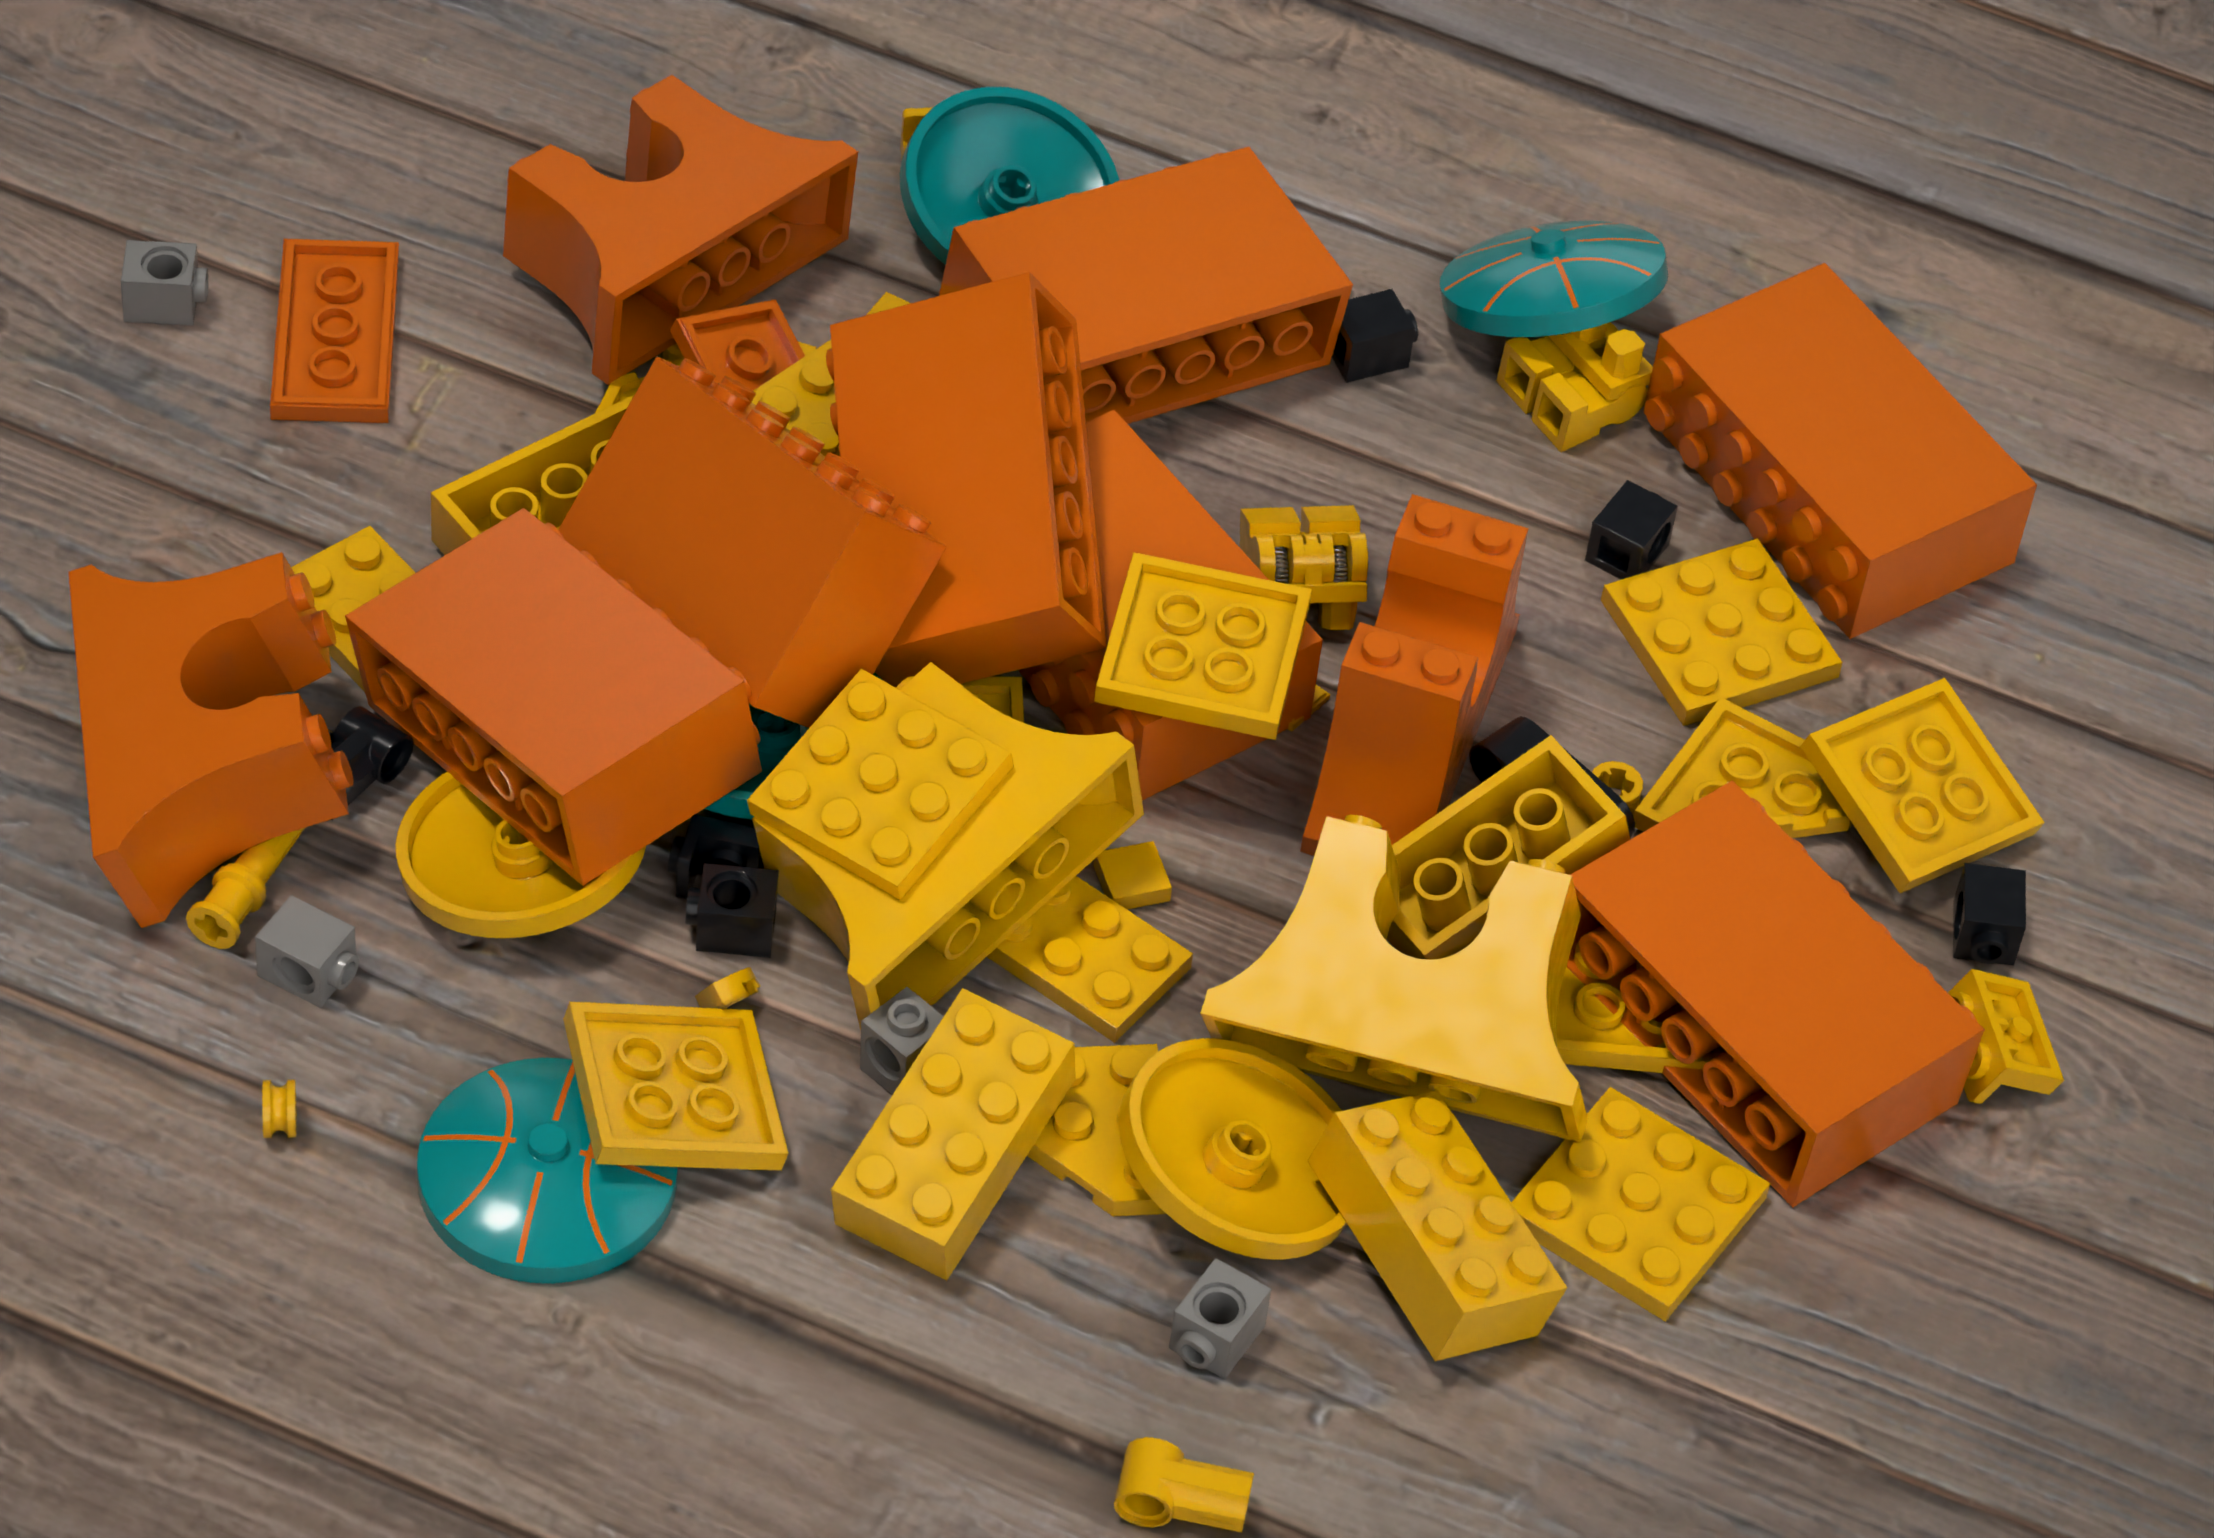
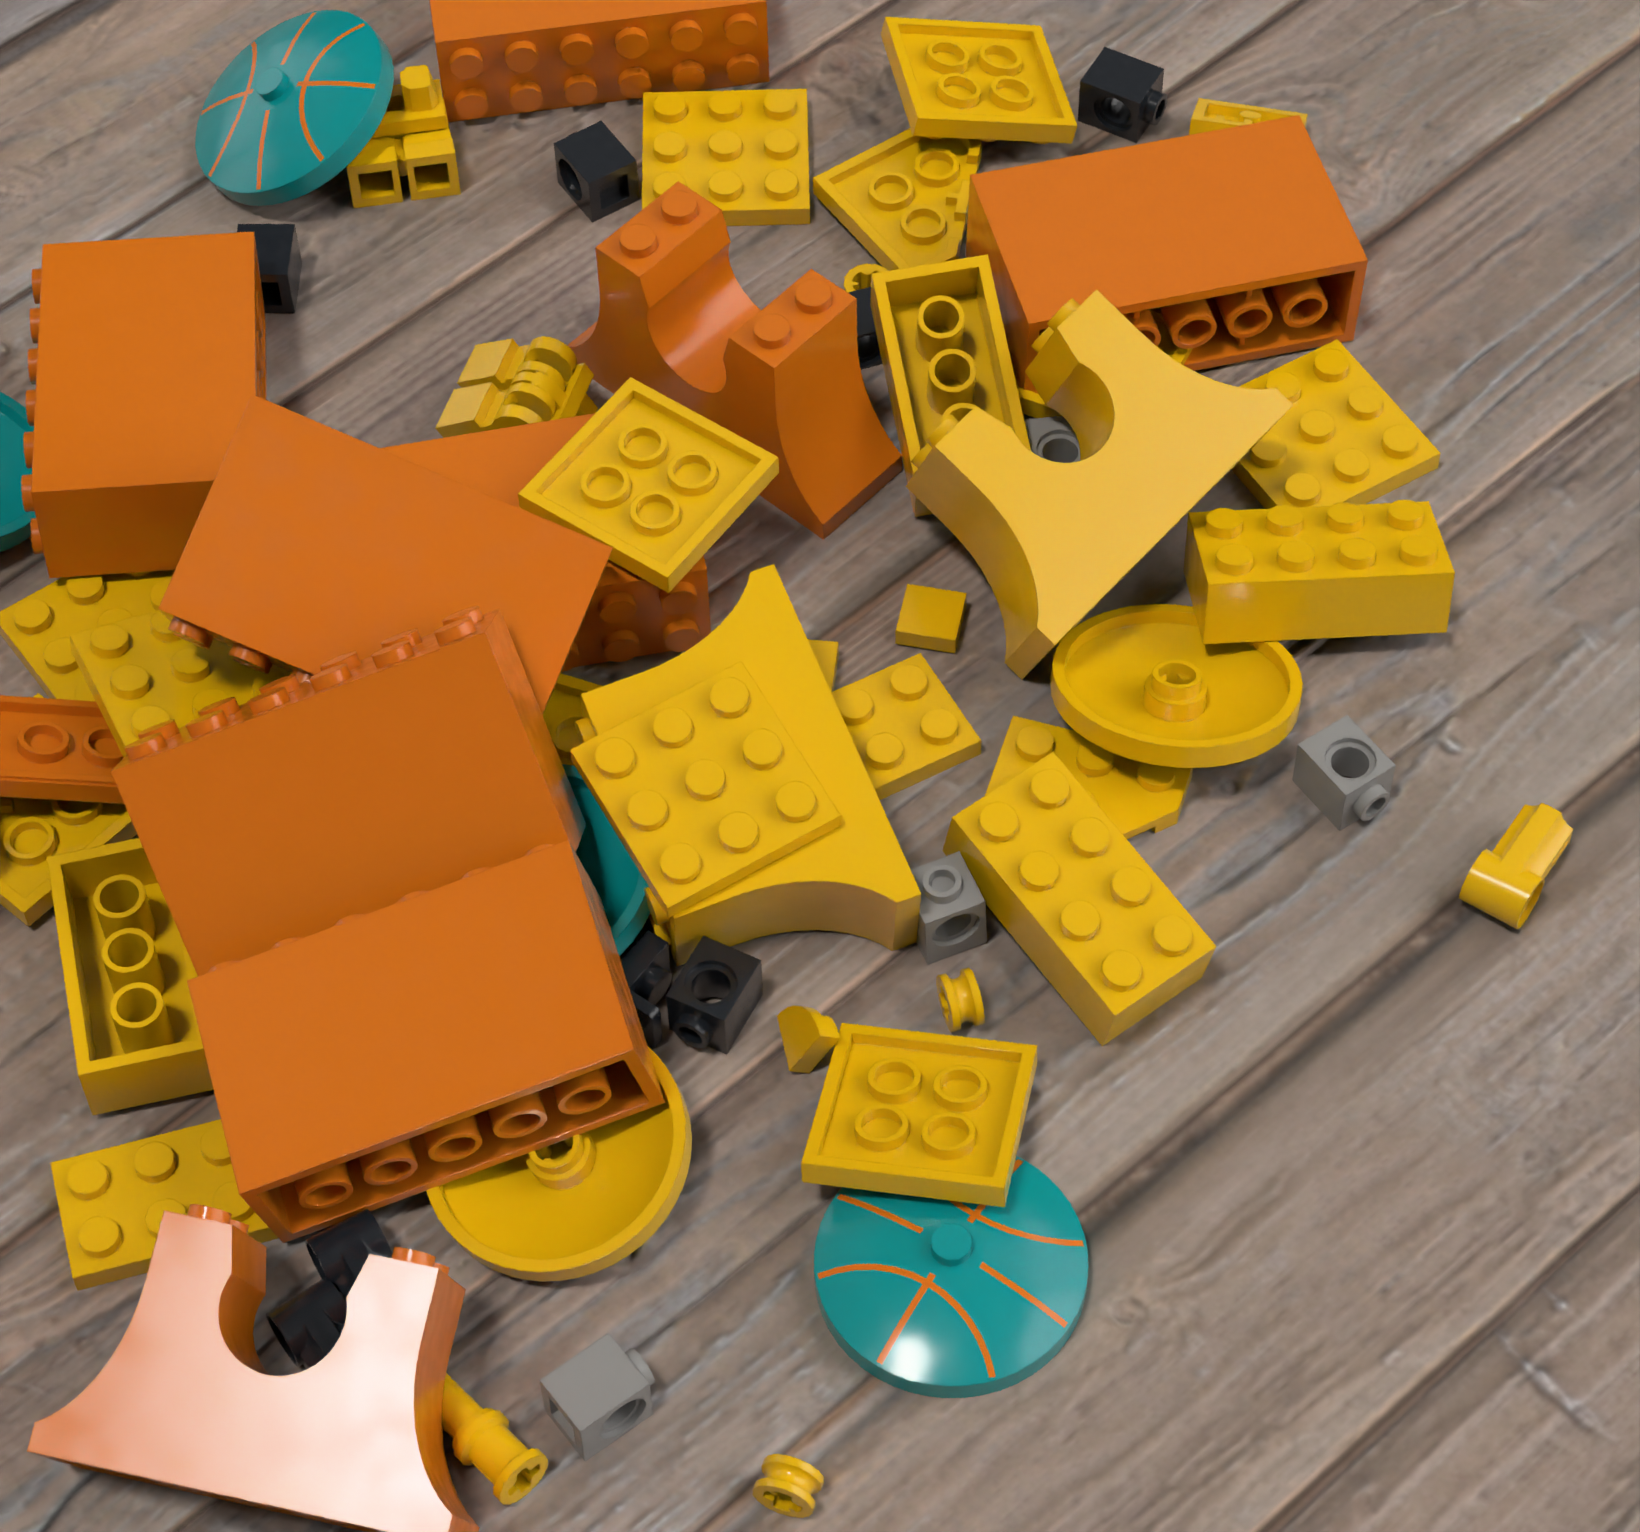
camera: 60 degrees left, 5 degrees up
none -> yellow tile [895,584,967,653]
none -> yellow bush [936,967,985,1033]

